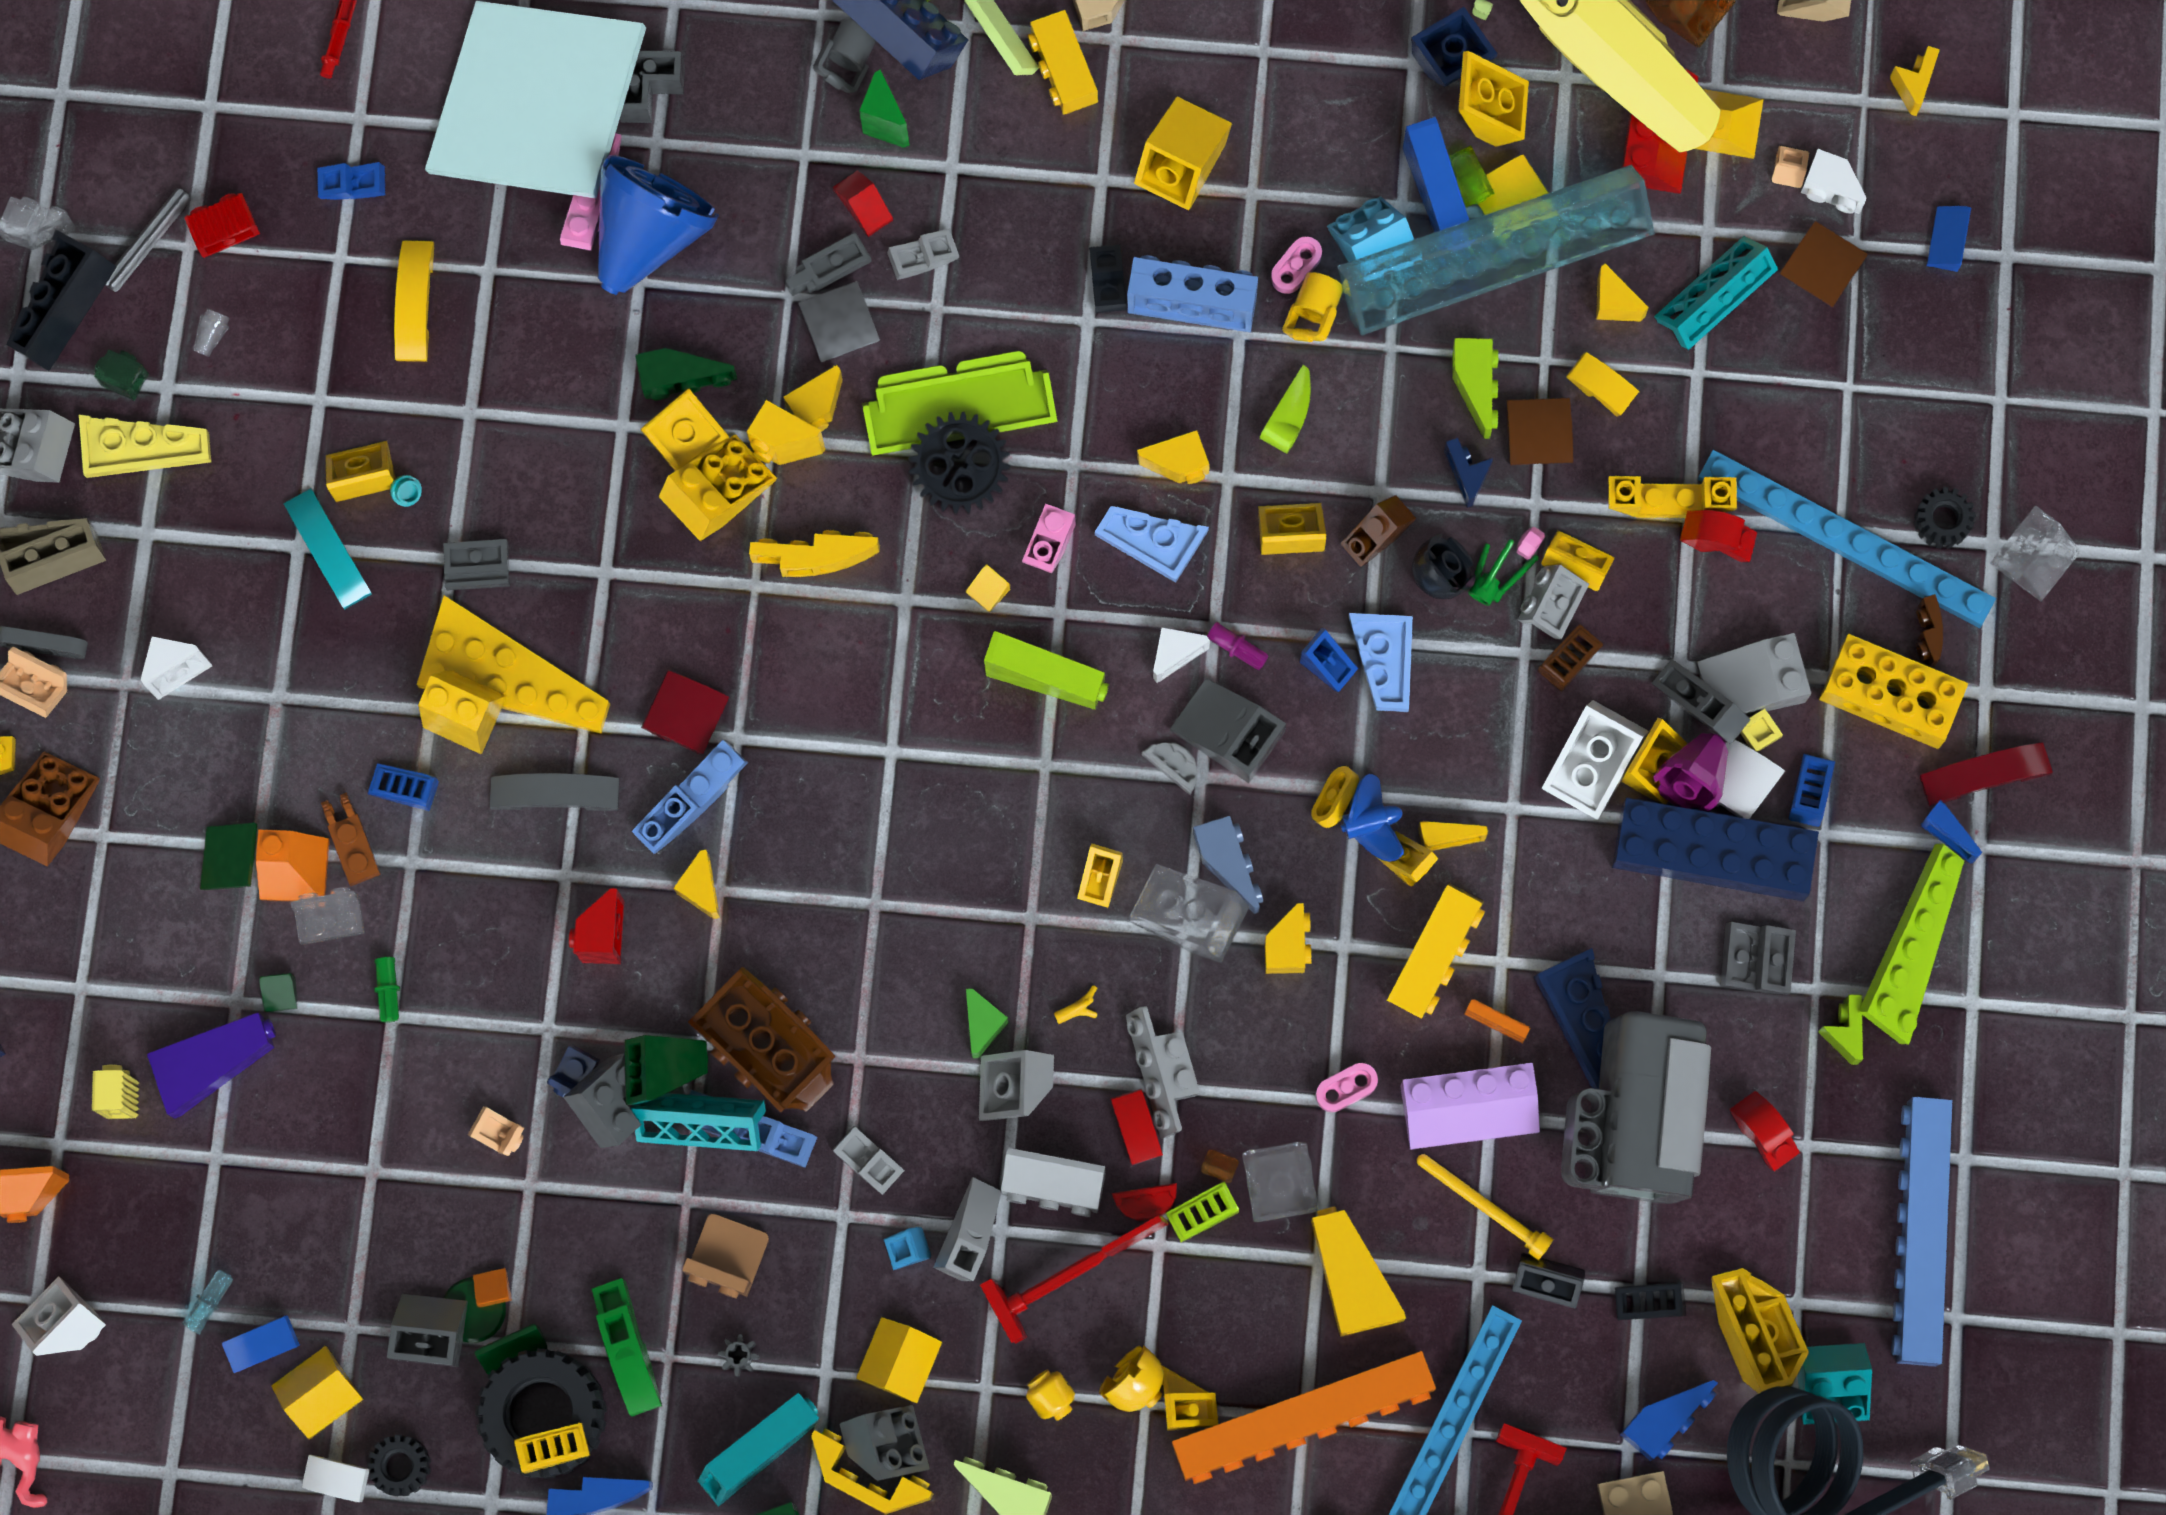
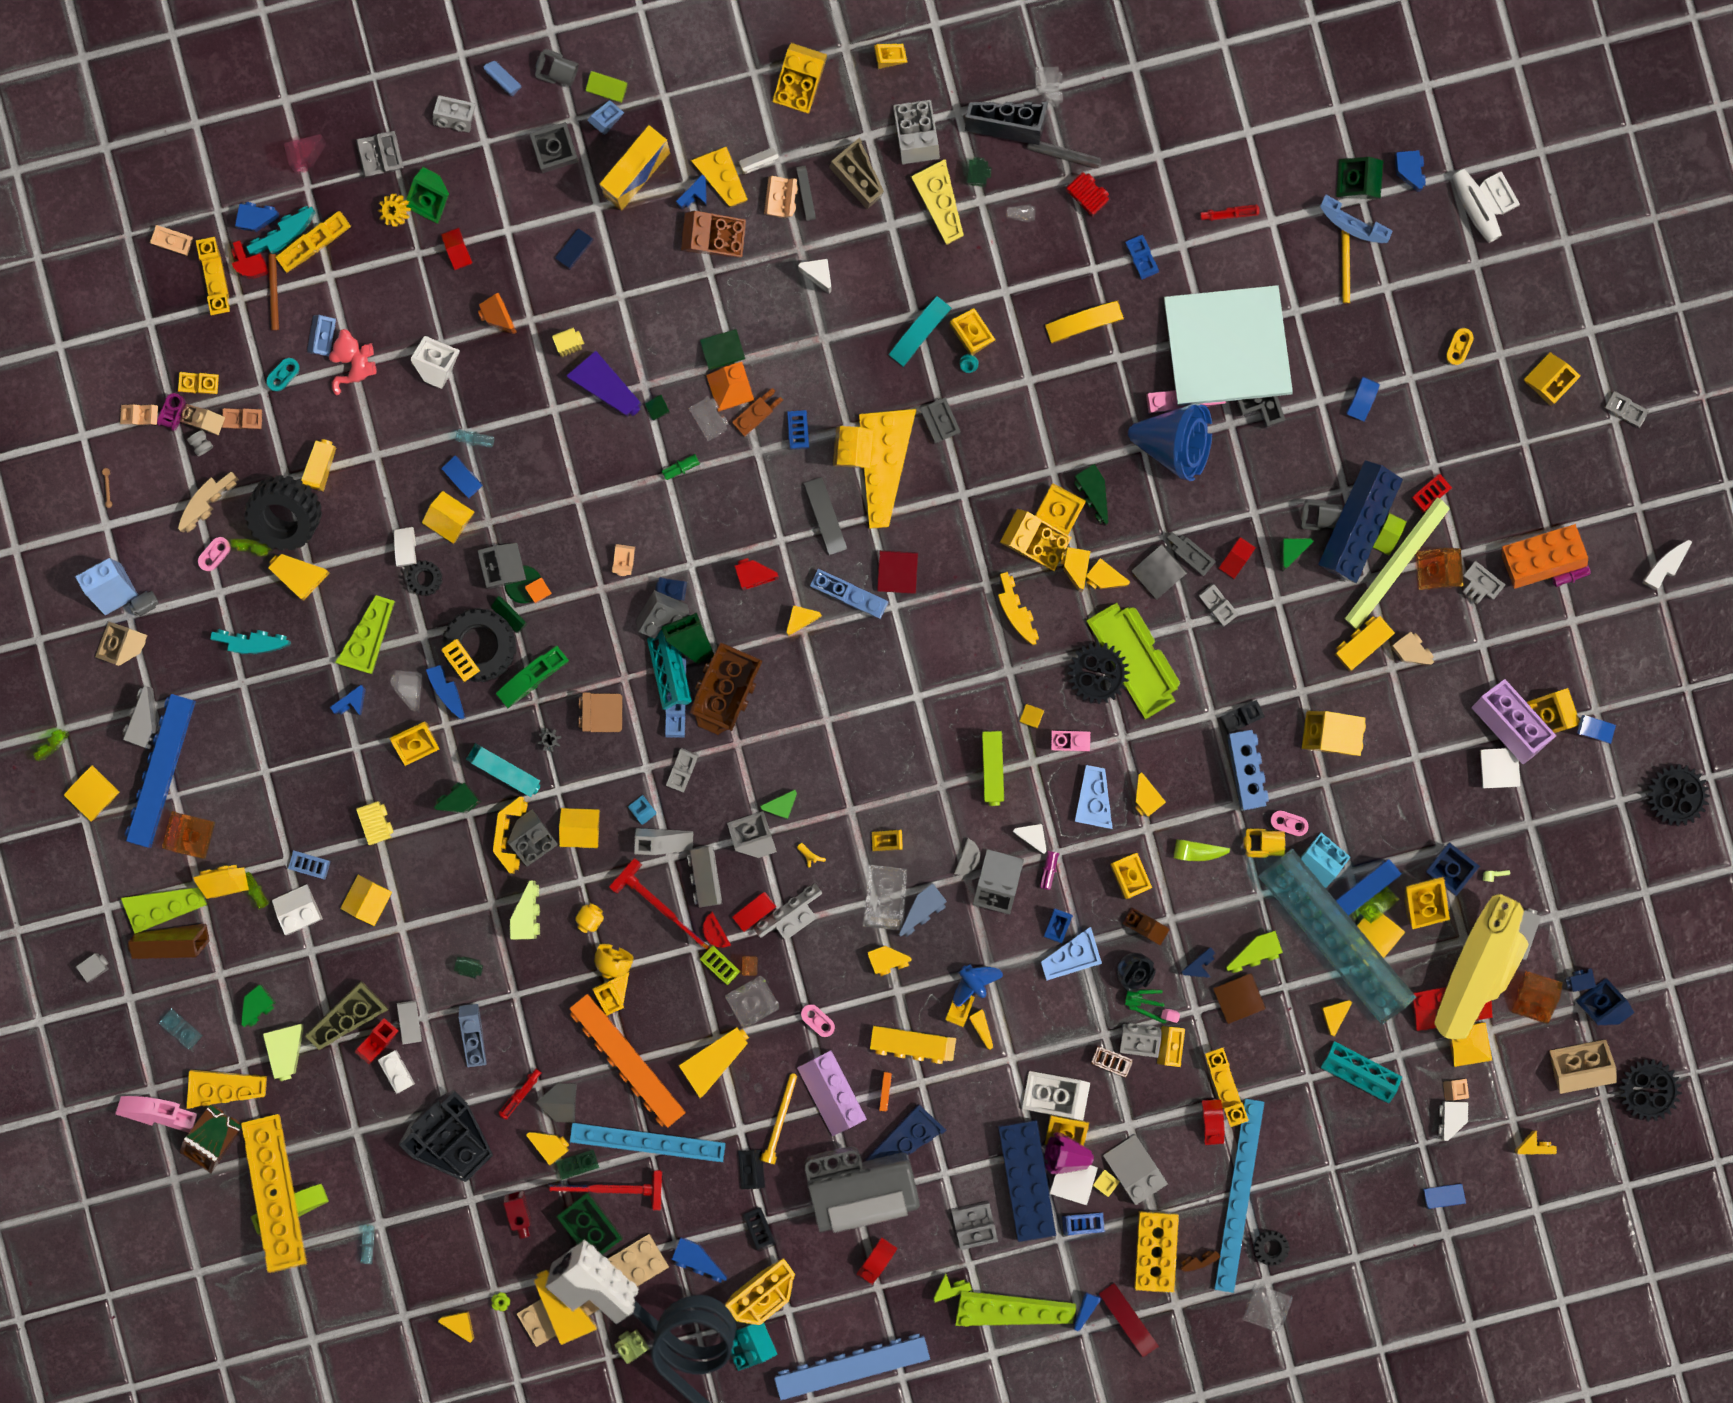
camera: 70 degrees right, 10 degrees up
yellow plate [1311,766,1359,828] -> none
yellow slope [1566,352,1639,416] -> none
dark grey slope [1652,659,1751,744] -> none
reddish brown slope [1780,221,1868,307] -> none

